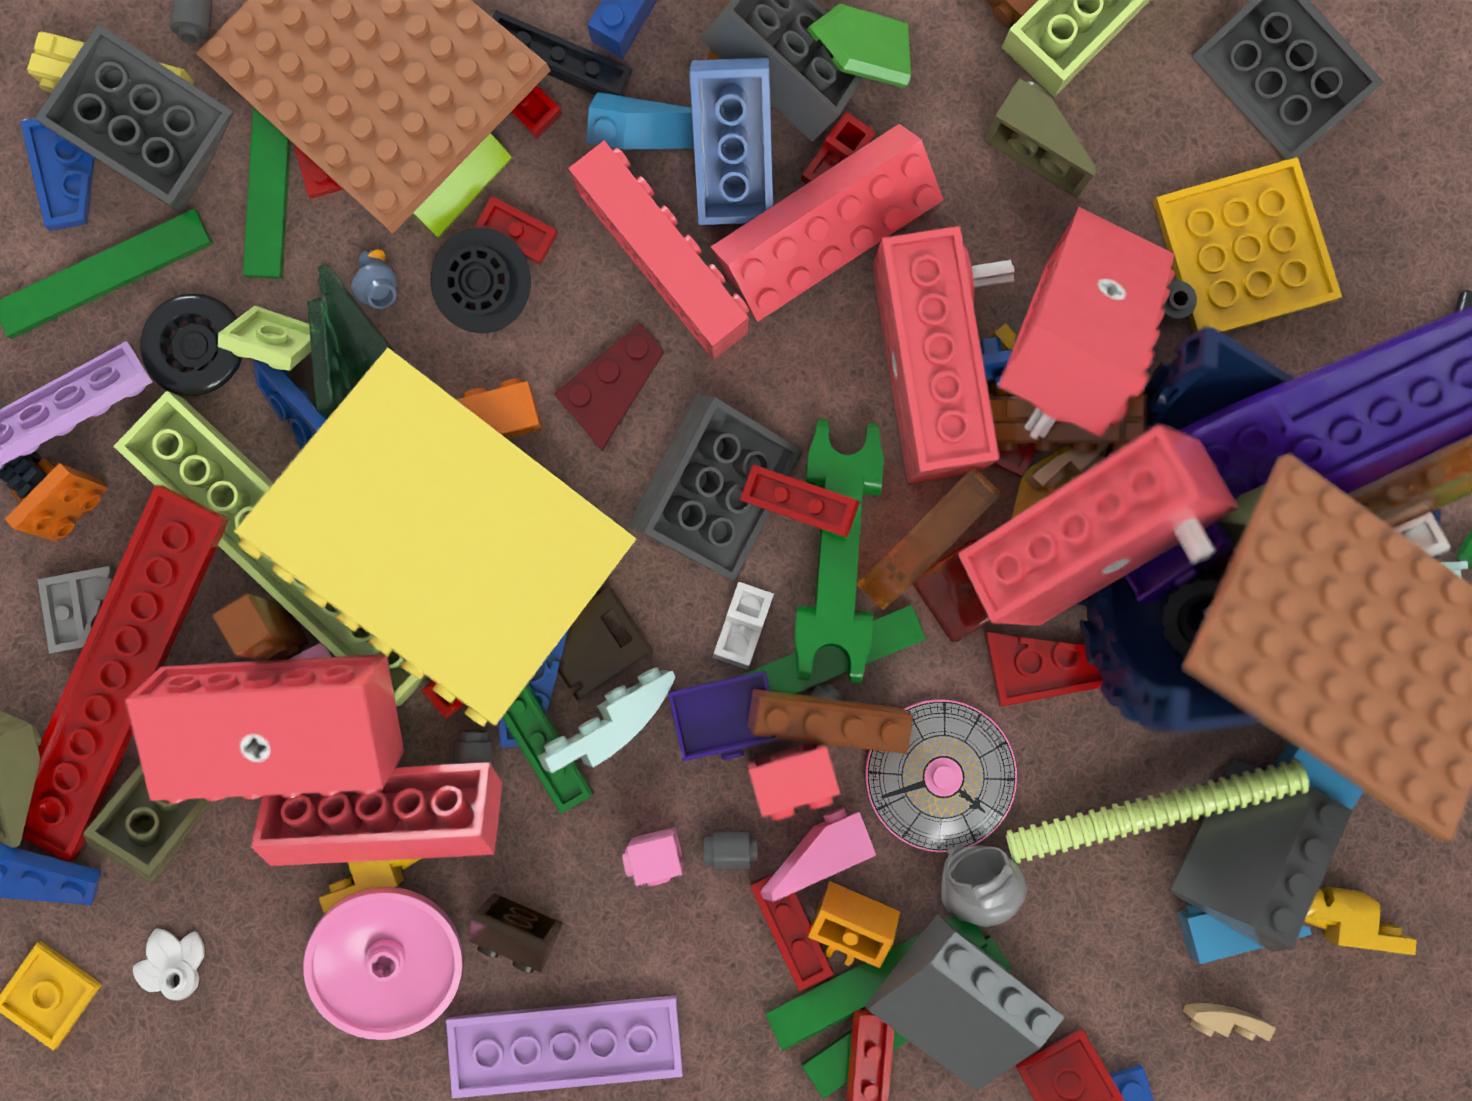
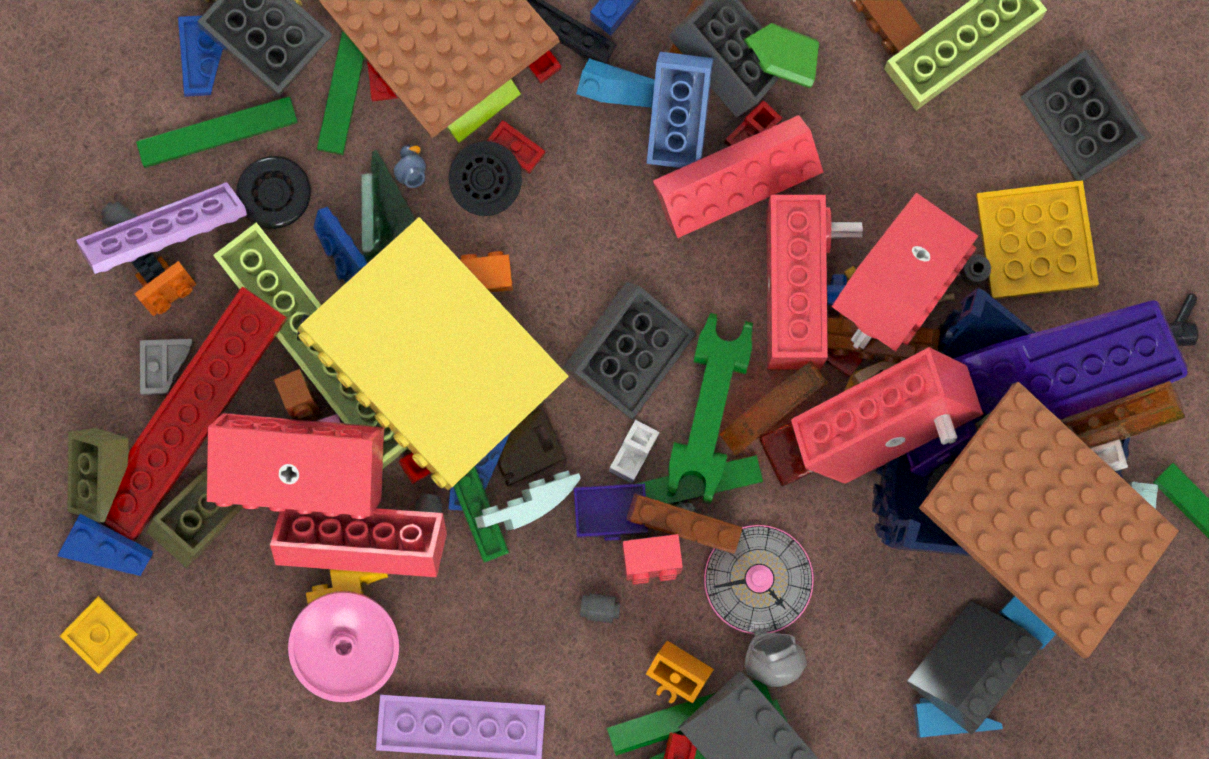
camera: 10 degrees right, 5 degrees down
white plate [133,928,205,1000] -> none
yellowish green plate [217,305,324,371] -> none
dark brown slope [470,893,563,973] -> none
dark red wing [554,323,664,452] -> none
coral brick [568,140,750,360] -> none
bright pink brick [622,827,685,886] -> none
red plate [740,465,860,538] -> none
red plate [750,871,834,991] -> none
bright pink slope [760,807,876,901] -> none
olive slope [983,78,1098,198] -> none
red wing [984,632,1103,707] -> none
yellowish green piece [1006,758,1309,864] -> none
yellow plate [1304,886,1417,955] -> none

